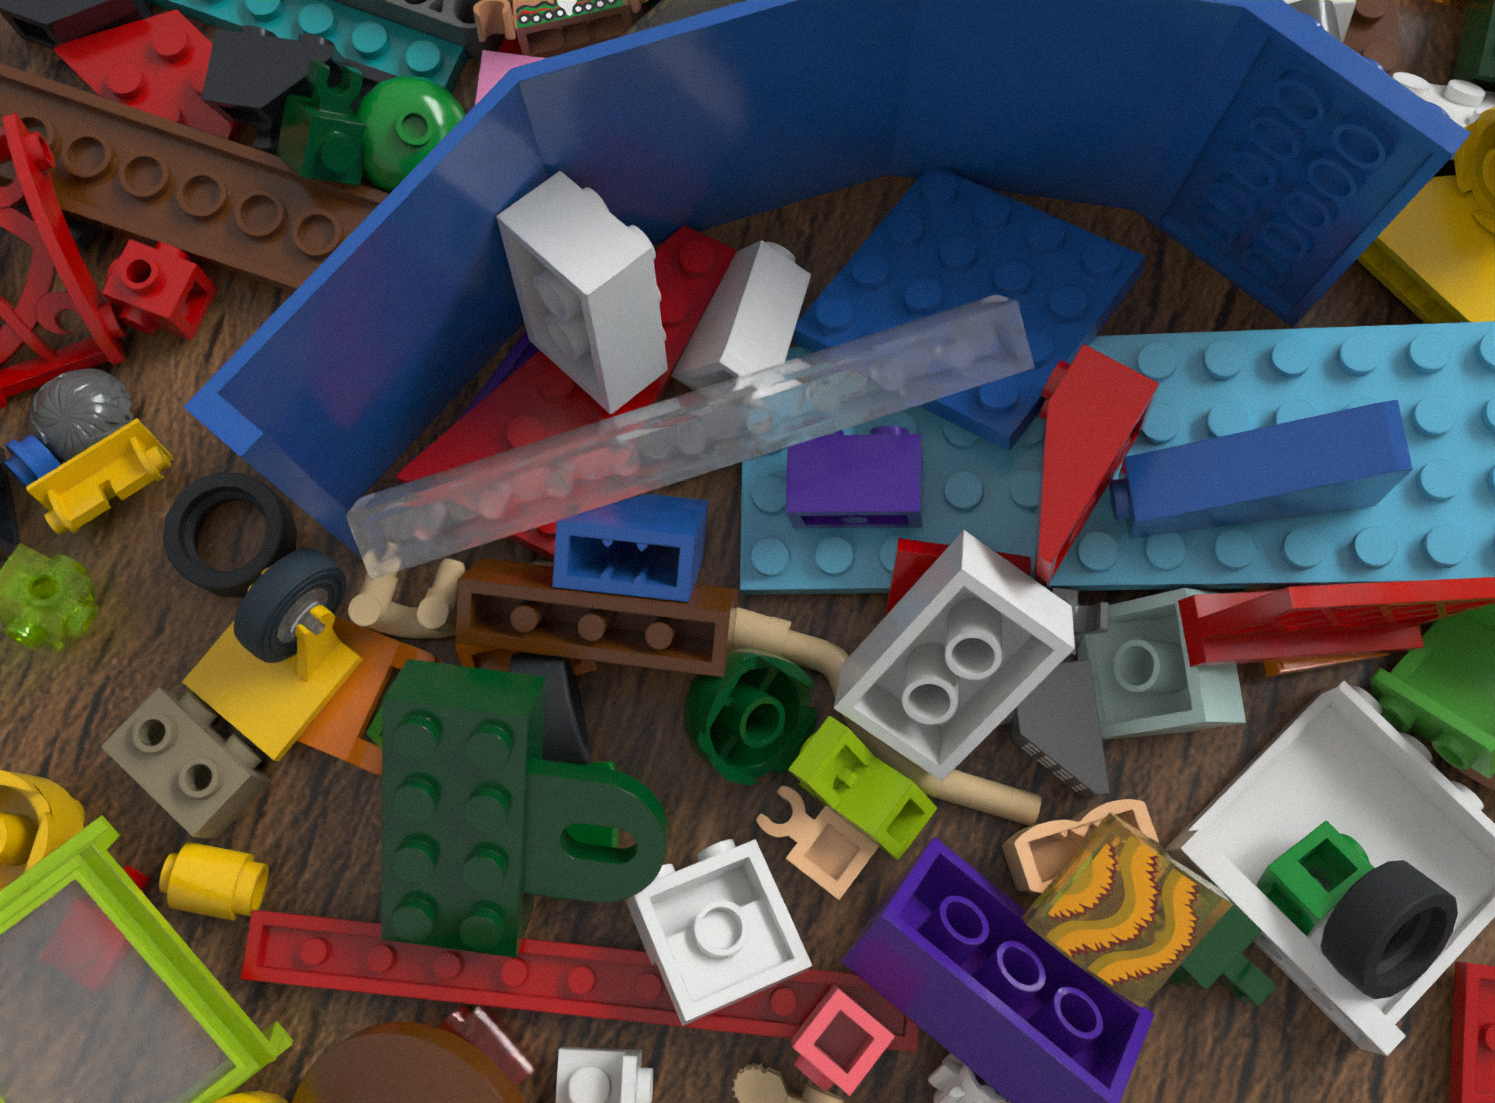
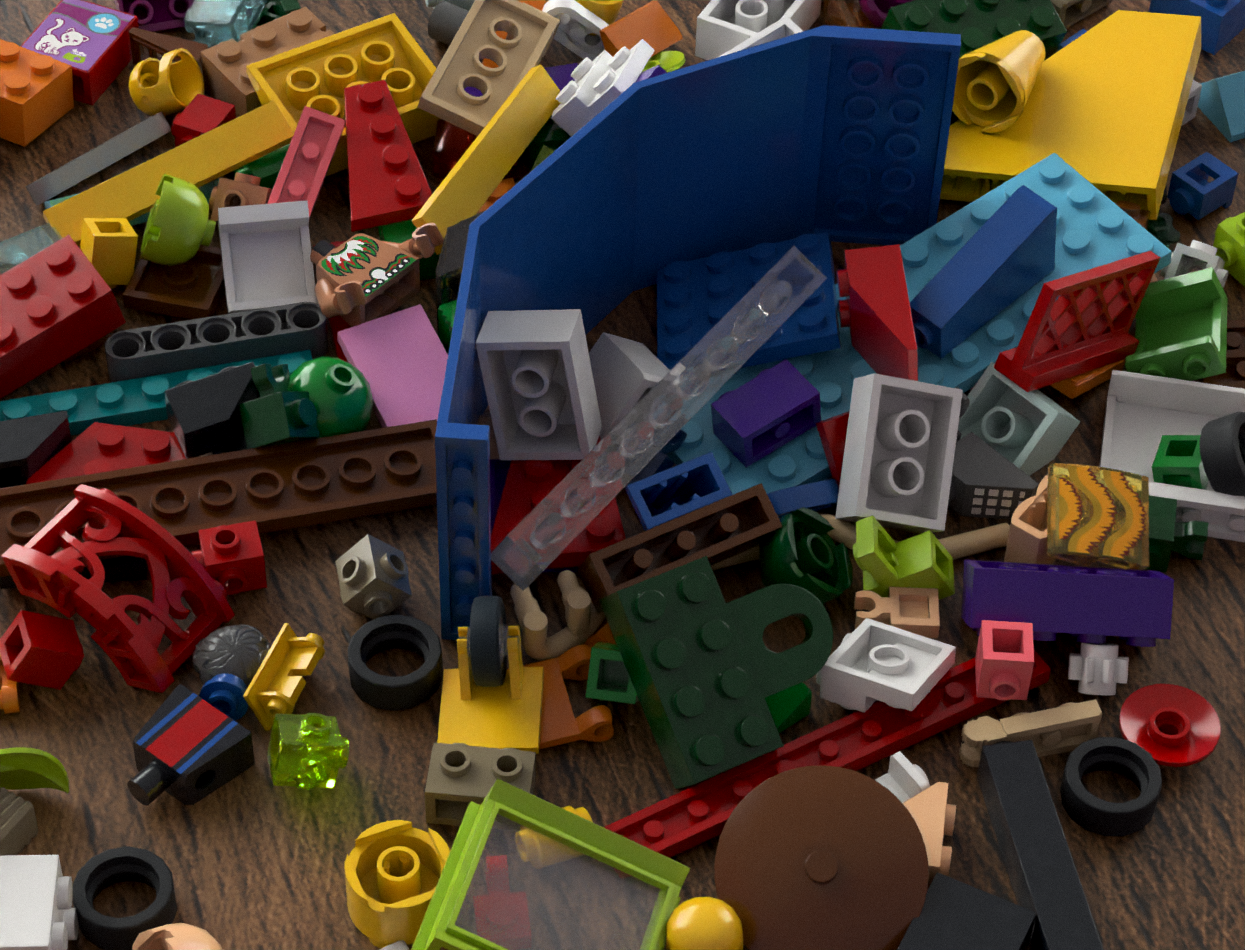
camera: 40 degrees left, 30 degrees down
none -> blue beam [767,479,839,518]

